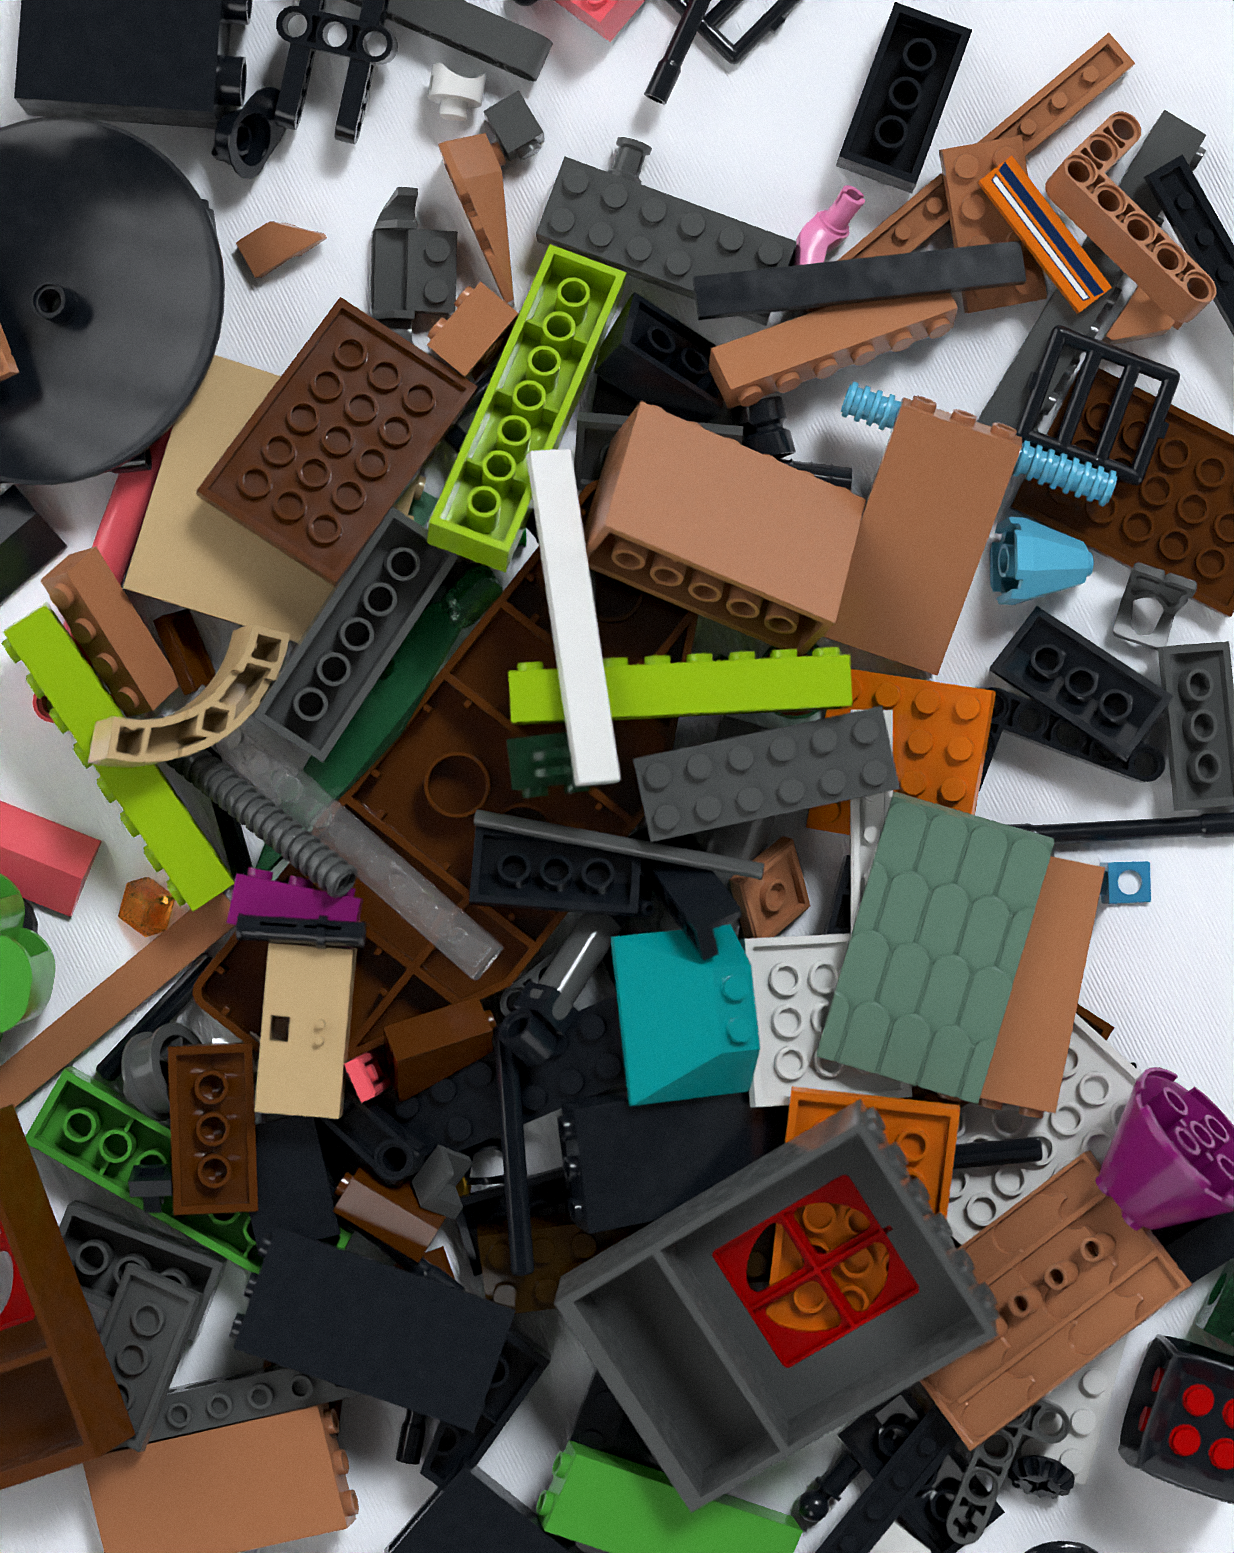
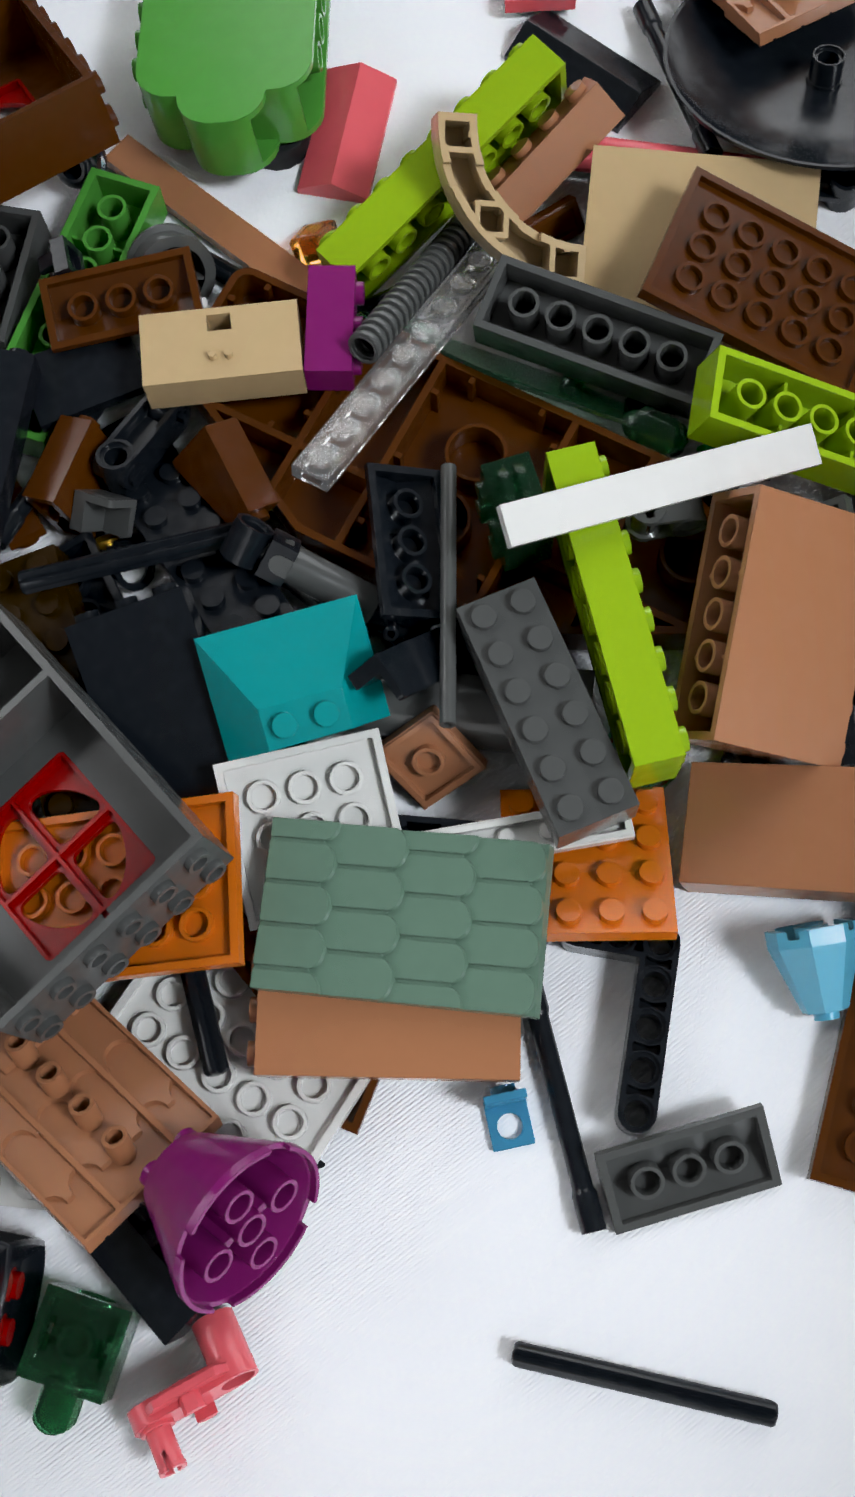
camera: 85 degrees right, 15 degrees down
black pin [236,913,367,949] -> none
coral tile [344,1046,392,1102] -> none
black slope [989,606,1174,762] -> none
dark grey piece [1112,562,1198,651] -> none

